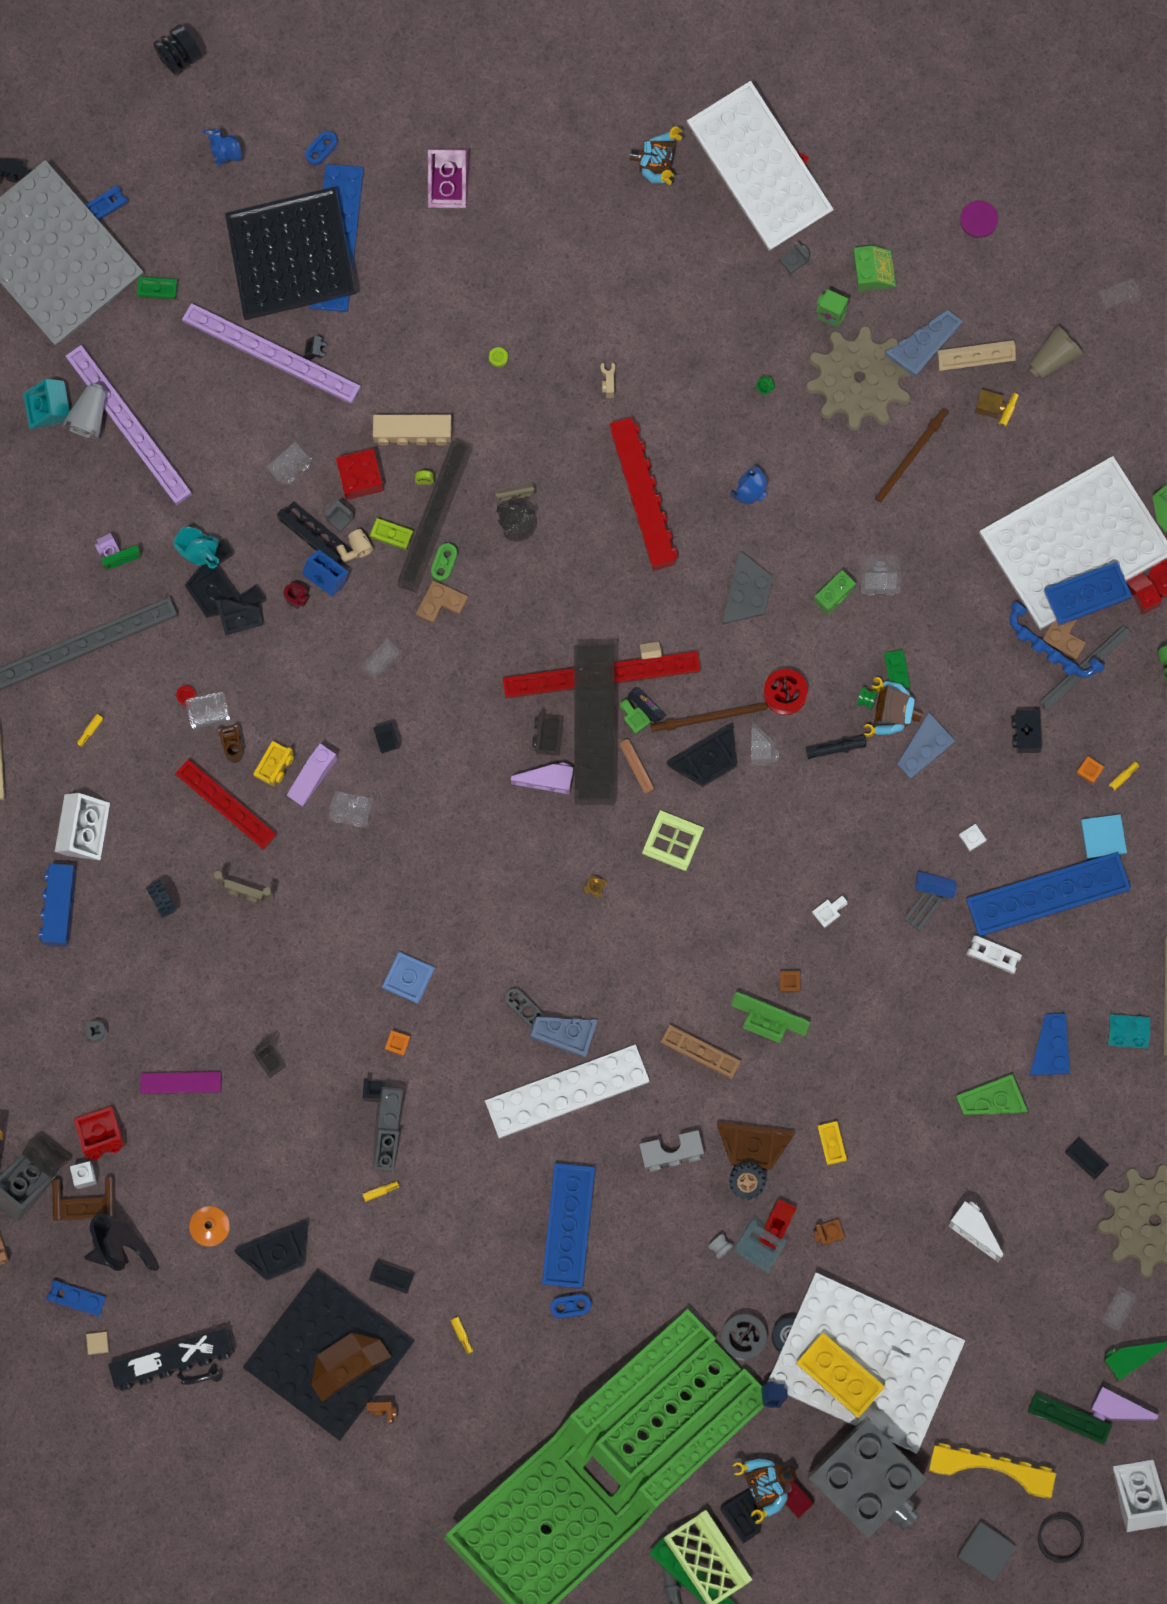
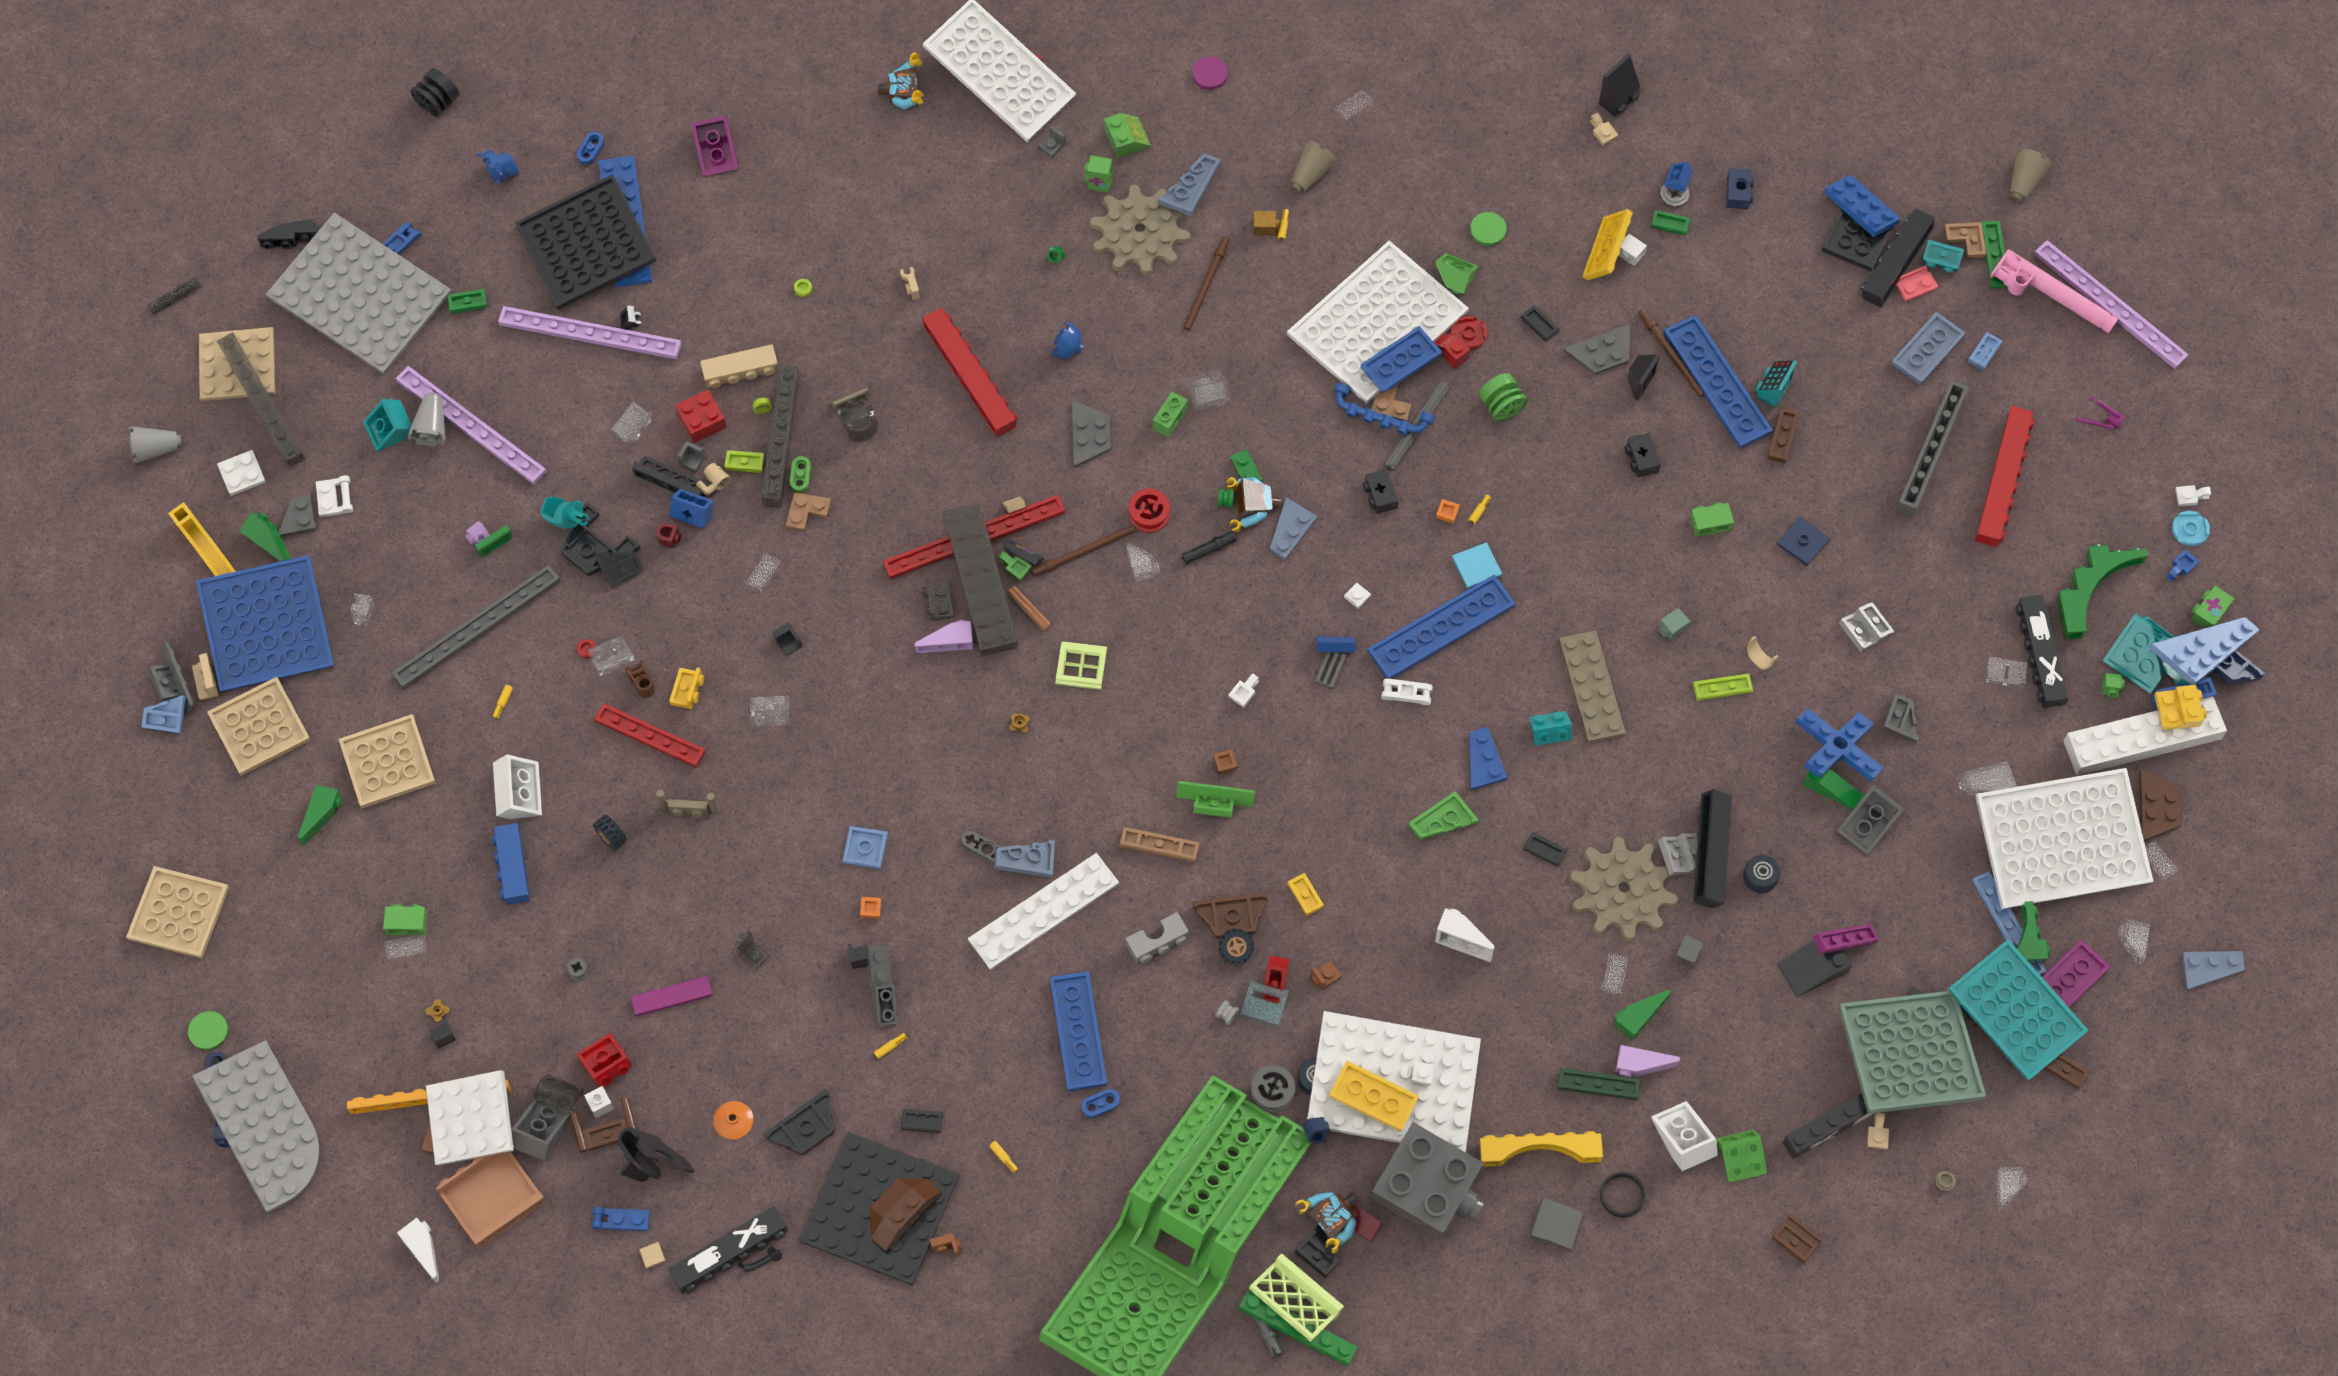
camera: 20 degrees left, 10 degrees down
lavender slope [287,744,338,807] -> none
black wing [666,724,737,787] -> none
tan plate [937,340,1016,371] -> none

